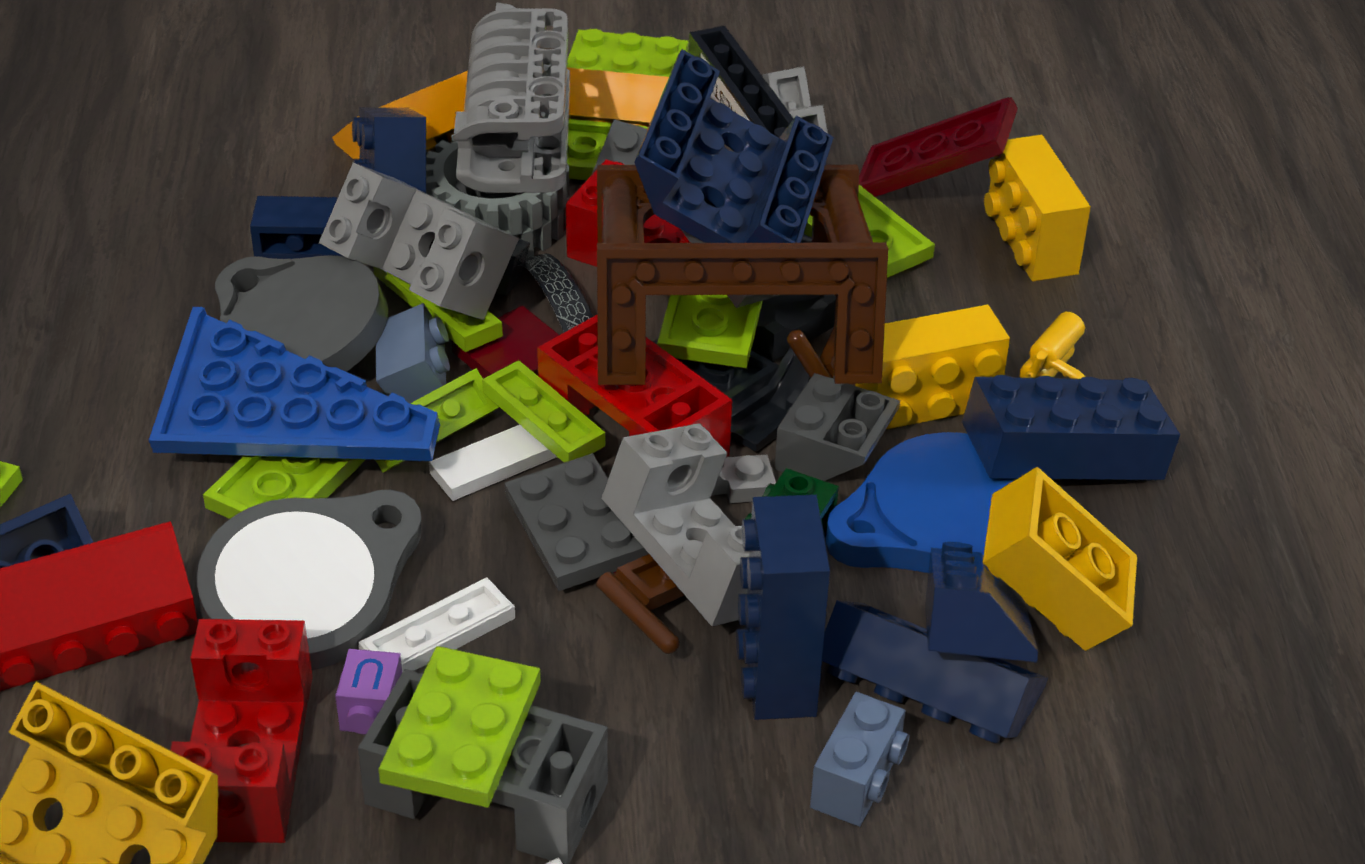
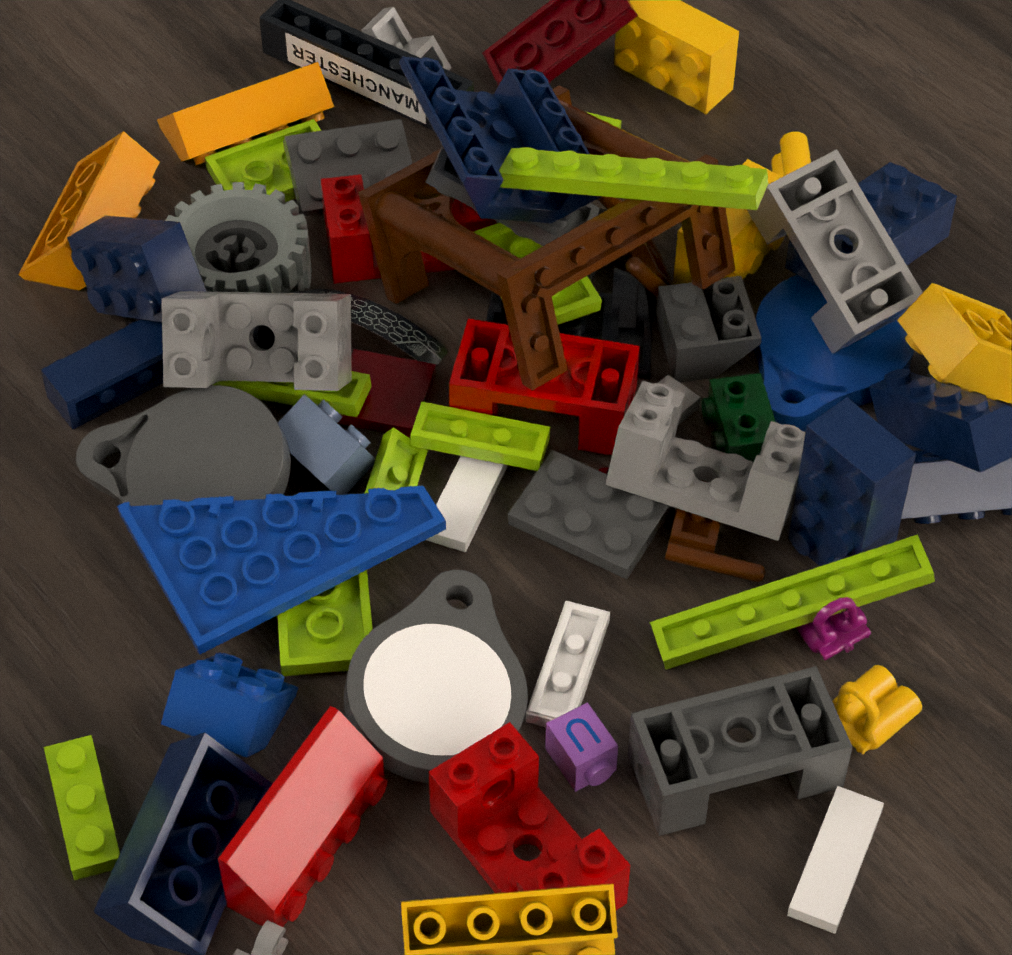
camera: 35 degrees left, 10 degrees up
lime plate [379,646,541,808] -> none
light grey piece [453,2,570,193] -> none
lime plate [567,29,688,77] -> none
sand blue brick [810,692,909,827] -> none
none -> blue slope [161,653,298,758]
none -> lime plate [499,147,768,210]
none -> lime plate [650,534,935,670]
none -> light grey plate [747,149,923,354]
none -> magenta piece [795,597,871,661]
none -> yellow piece [832,665,922,754]

